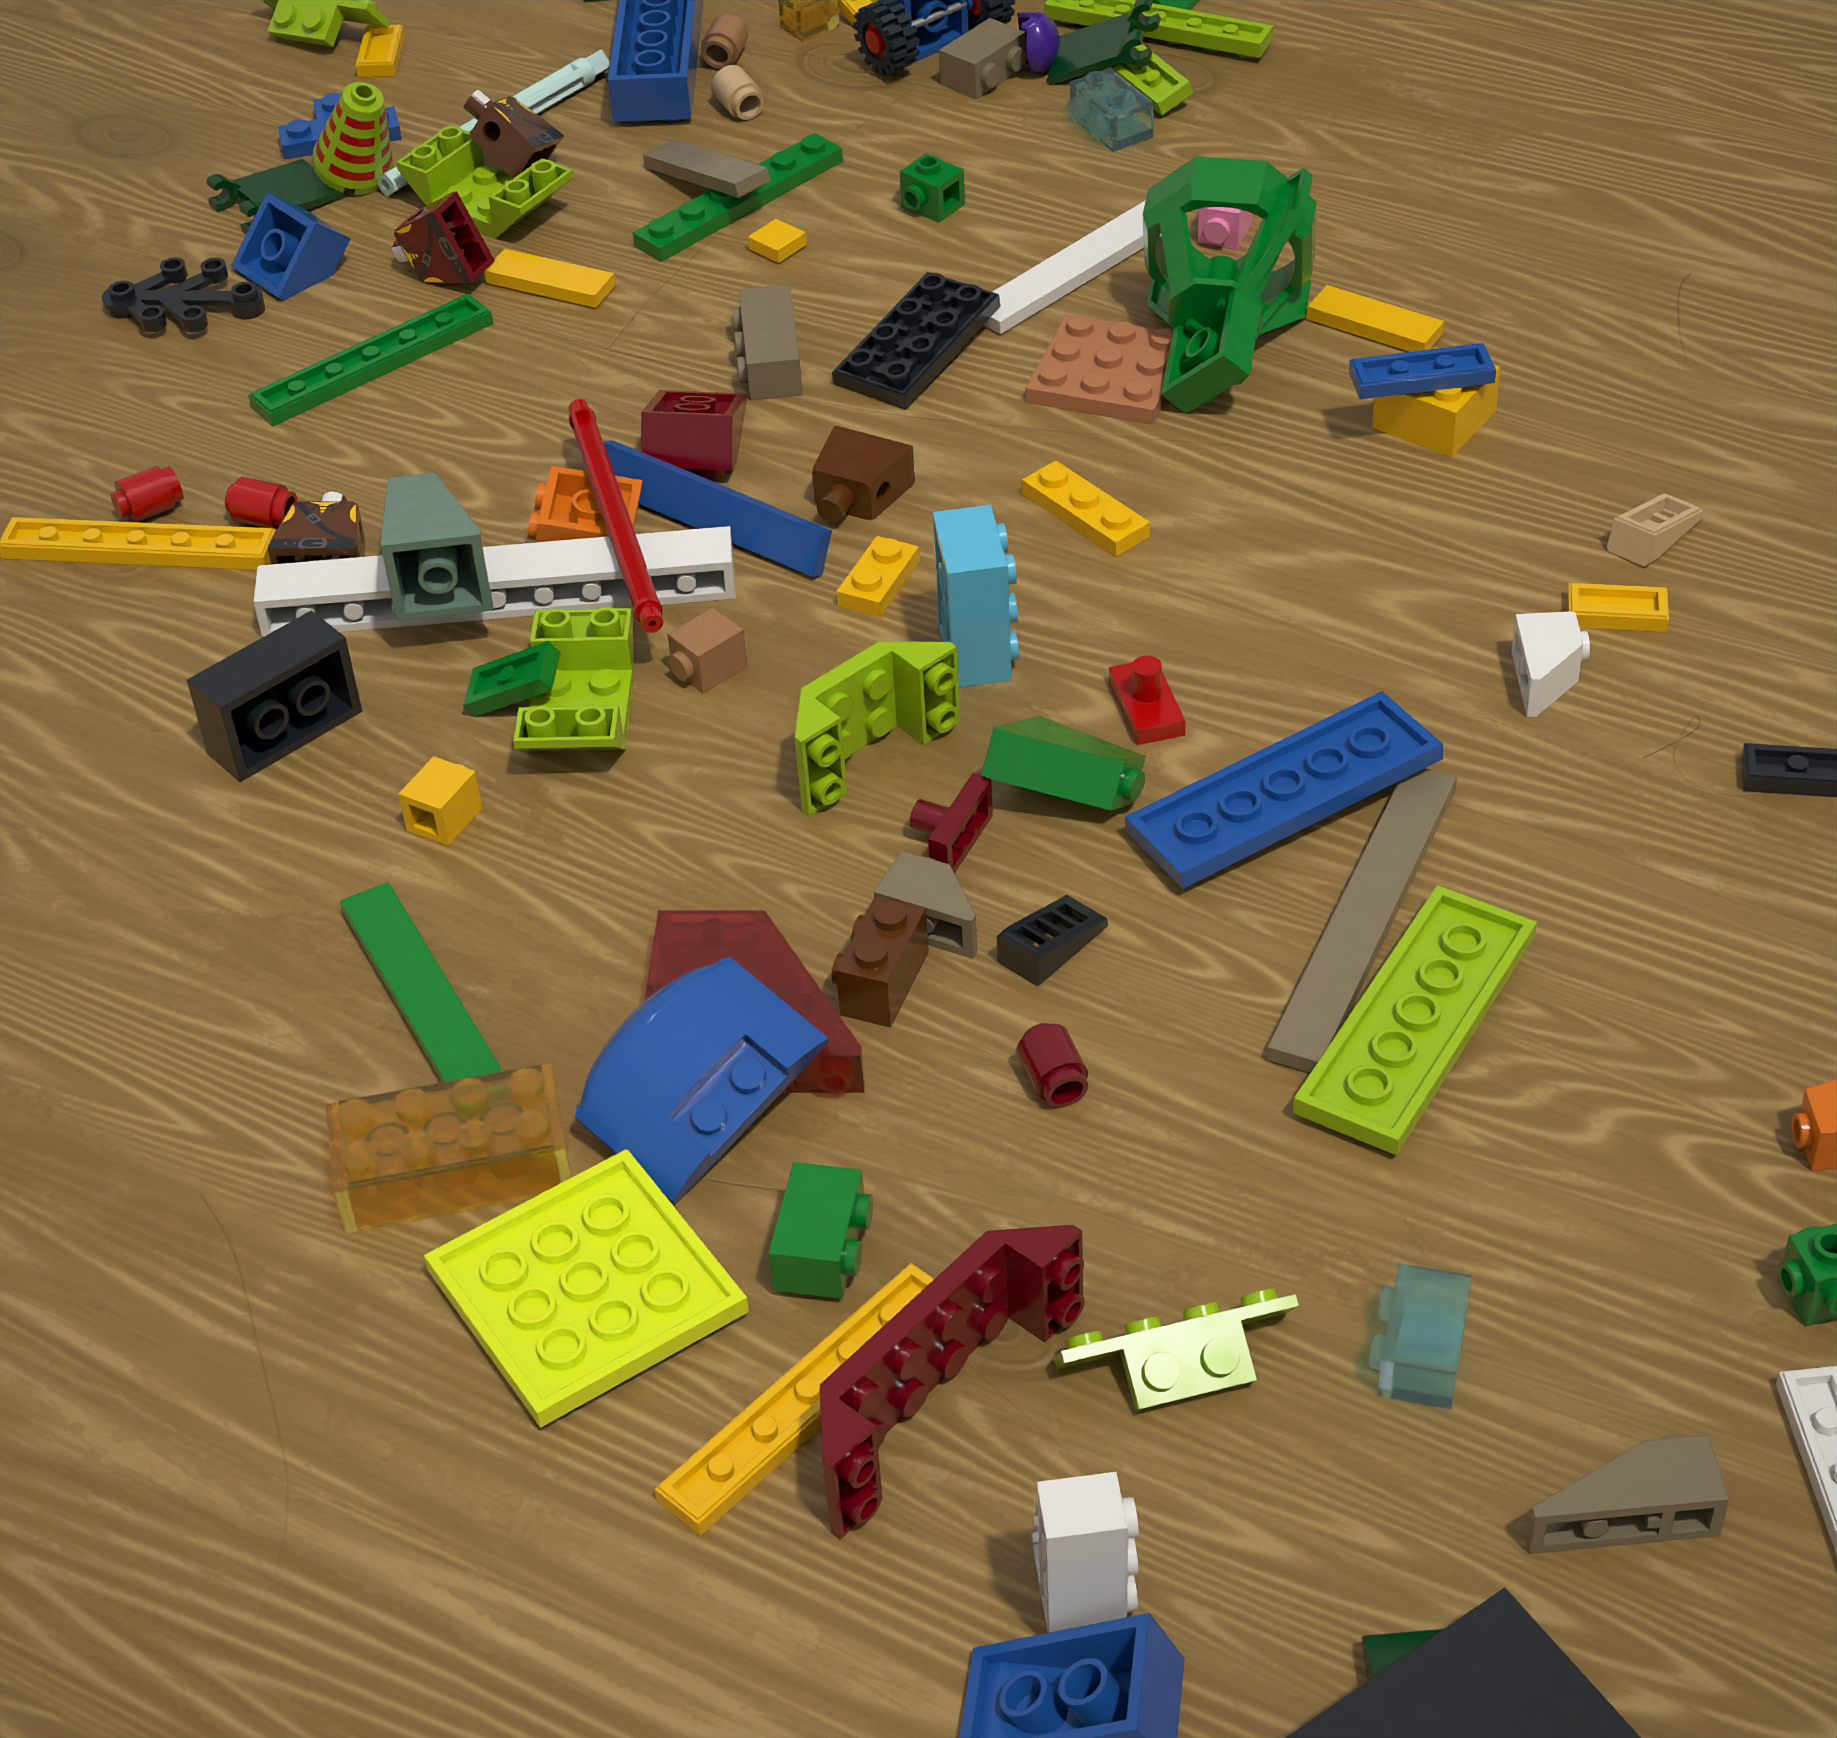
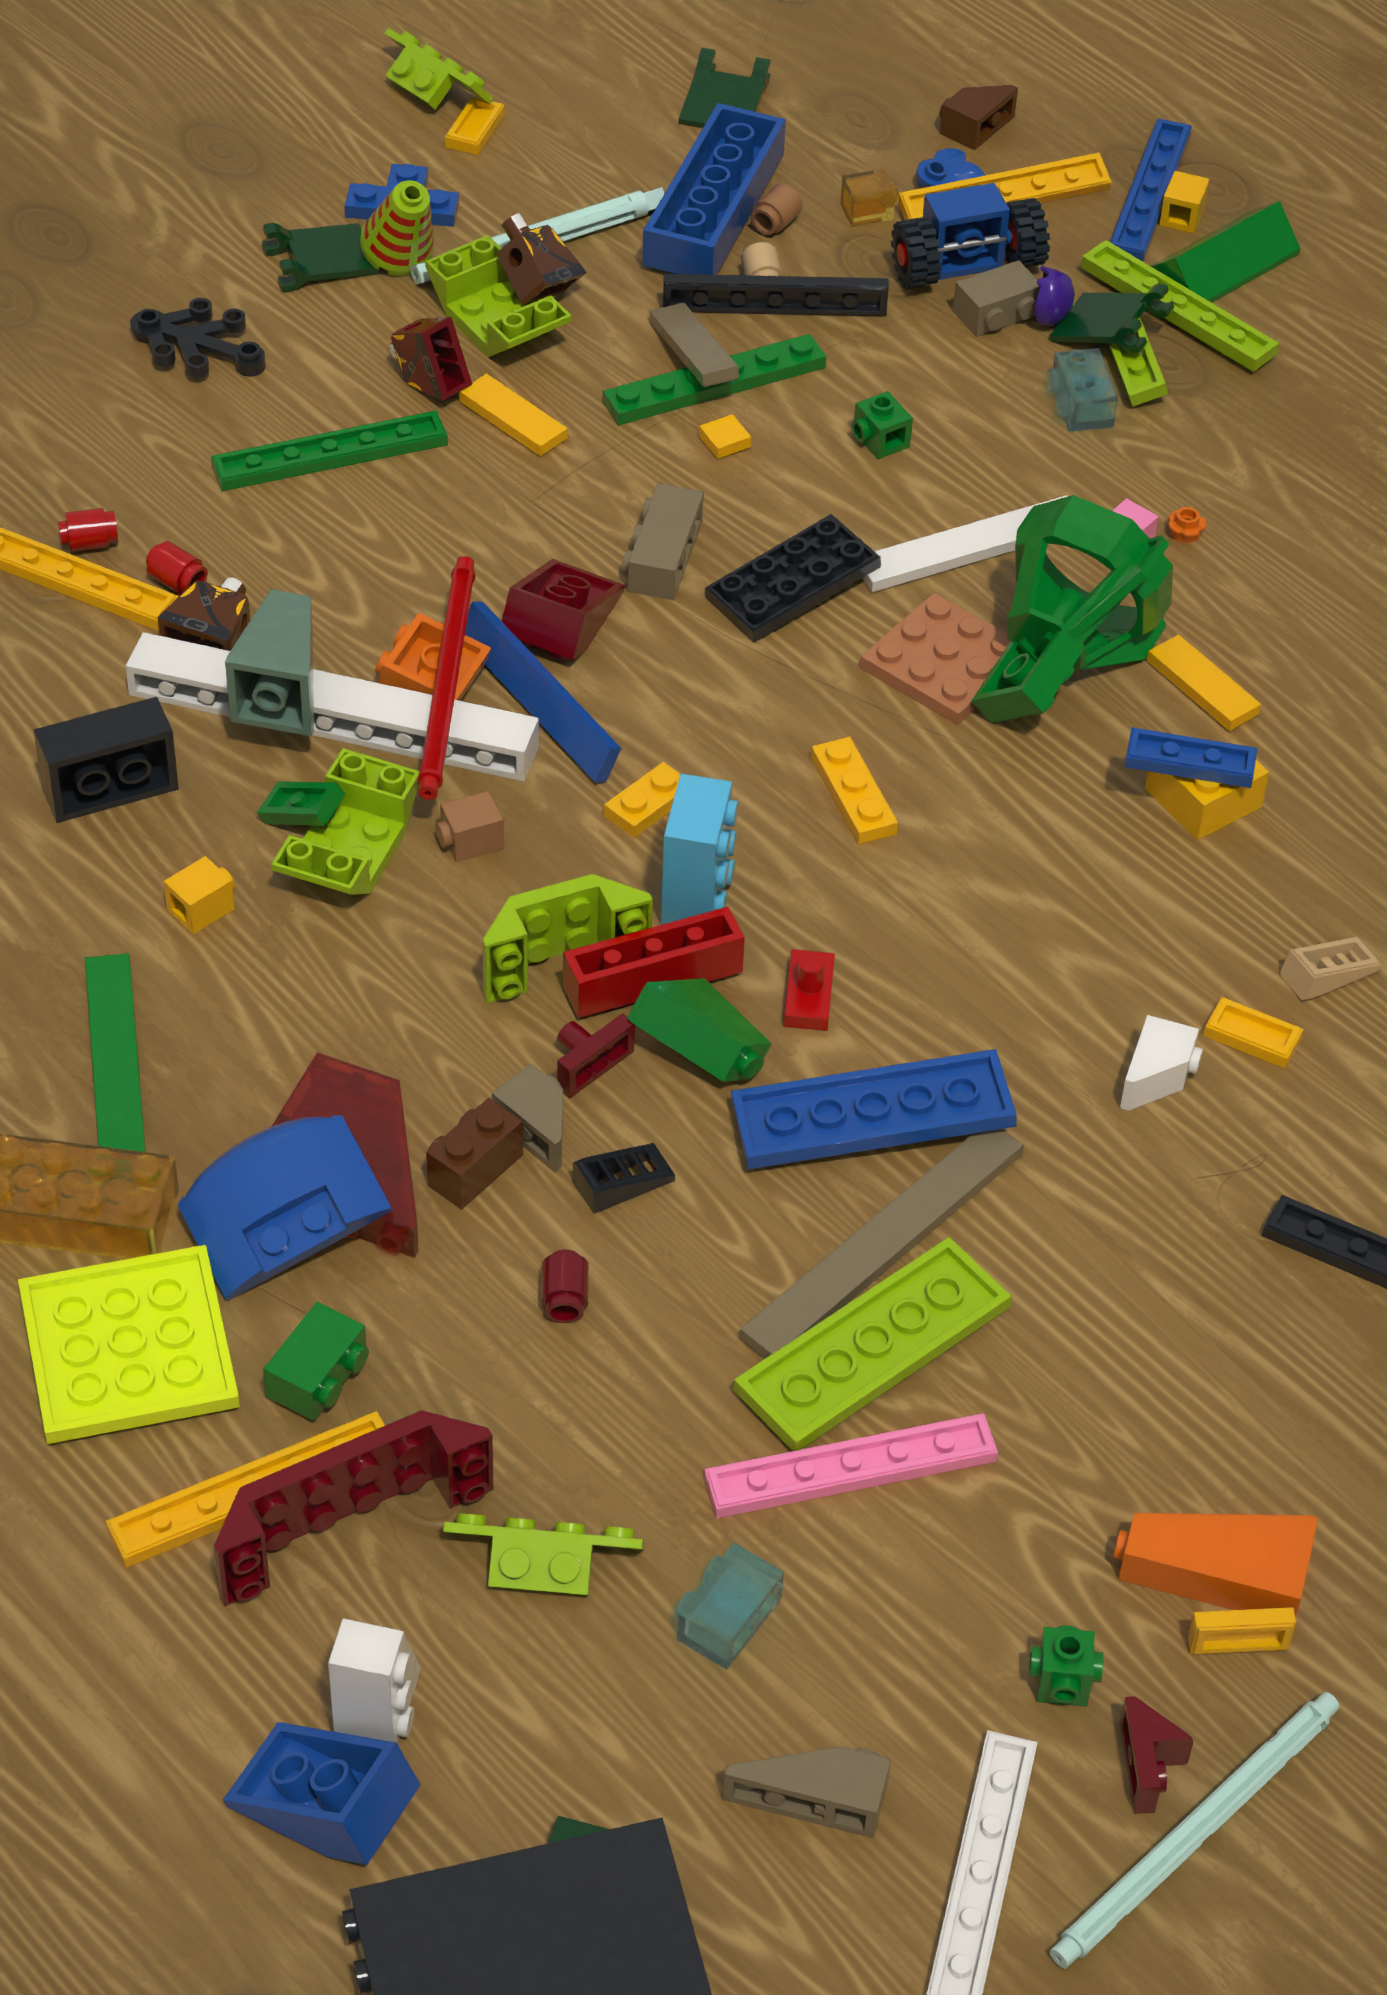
camera: 15 degrees right, 5 degrees up
blue slope [231,192,351,300] -> none
reddish brown torso [812,425,915,523] -> none
none -> red brick [563,907,745,1018]
none -> black tile [663,274,889,316]
none -> bright pink tile [704,1413,998,1519]

